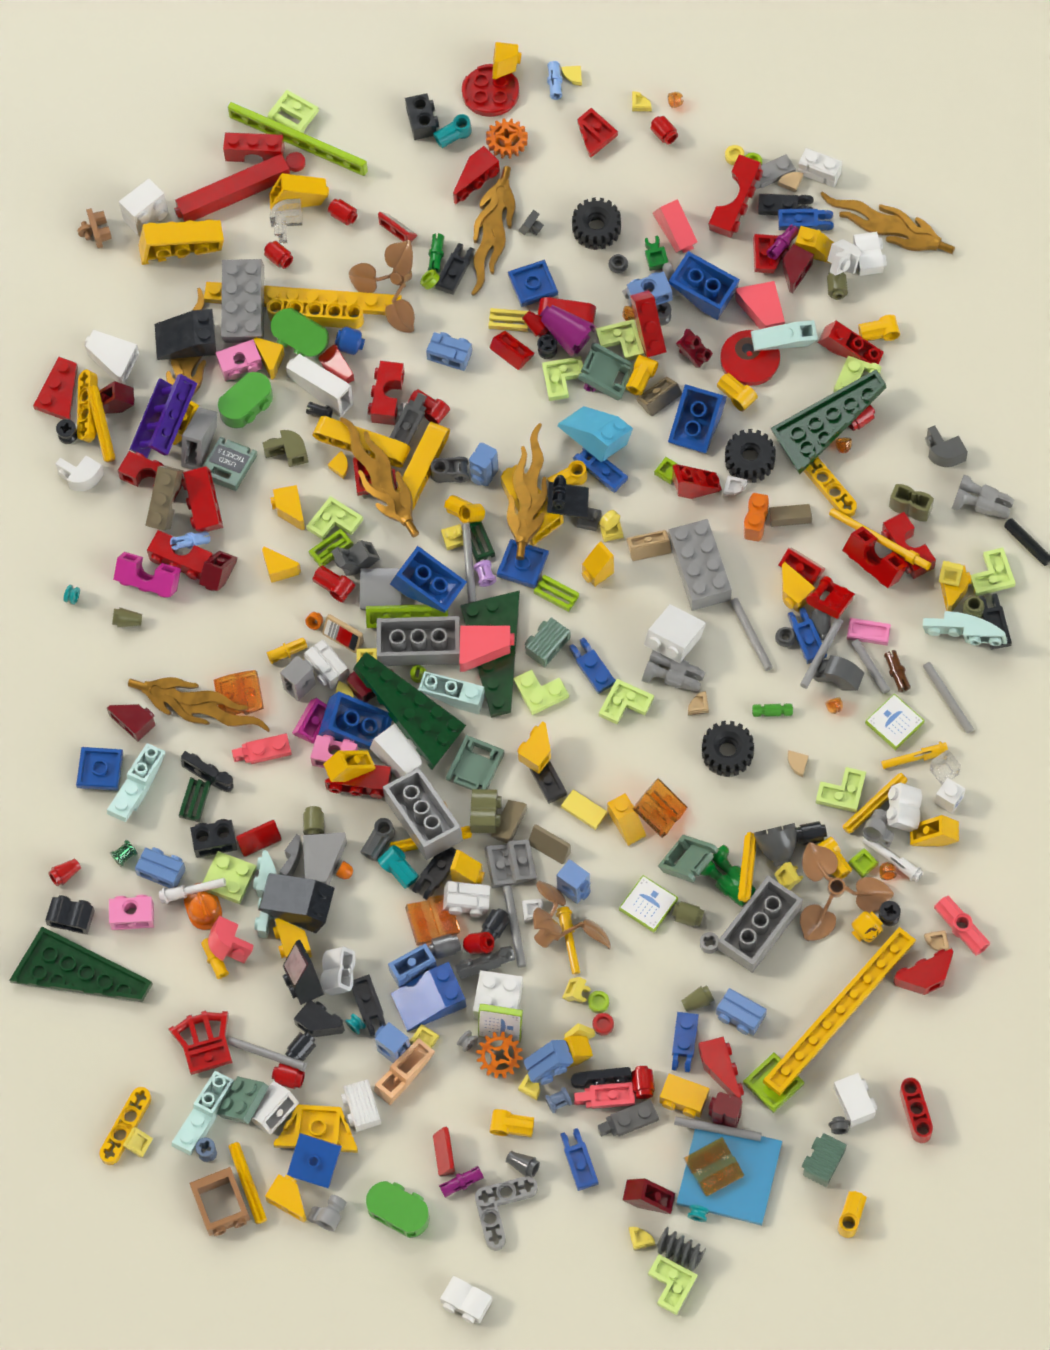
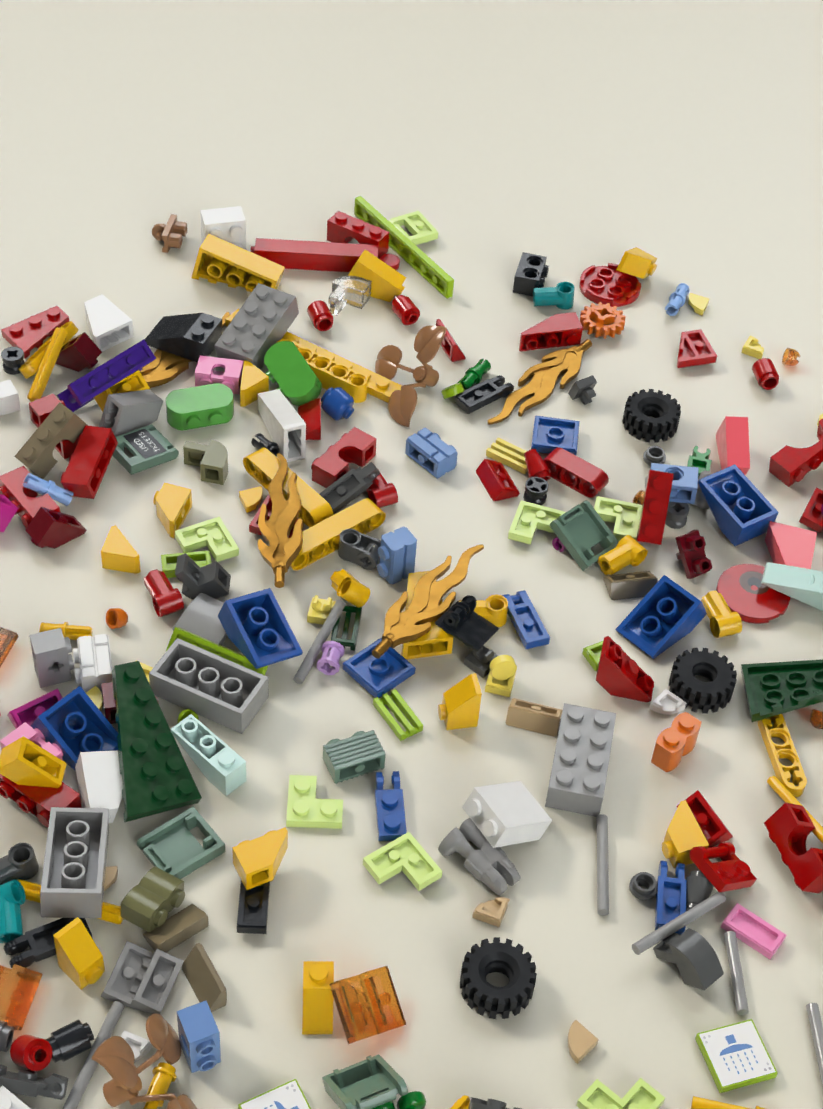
camera: 20 degrees right, 20 degrees down
slope [323,614,364,653] -> none
white brick [443,881,490,917] -> none
coral slope [459,625,515,672] -> none
dark green wing [460,590,520,718] -> none
magenta cone [540,305,597,358] -> none
medium azure slope [557,406,633,462] -> none
light yellow tile [561,789,608,830] -> none
bright green axle [752,703,793,717] -> none
dark tan slope [769,504,812,527] -> none
clear orange hinge [825,697,843,714] -> none
reddish brown pin [884,650,911,693] -> none

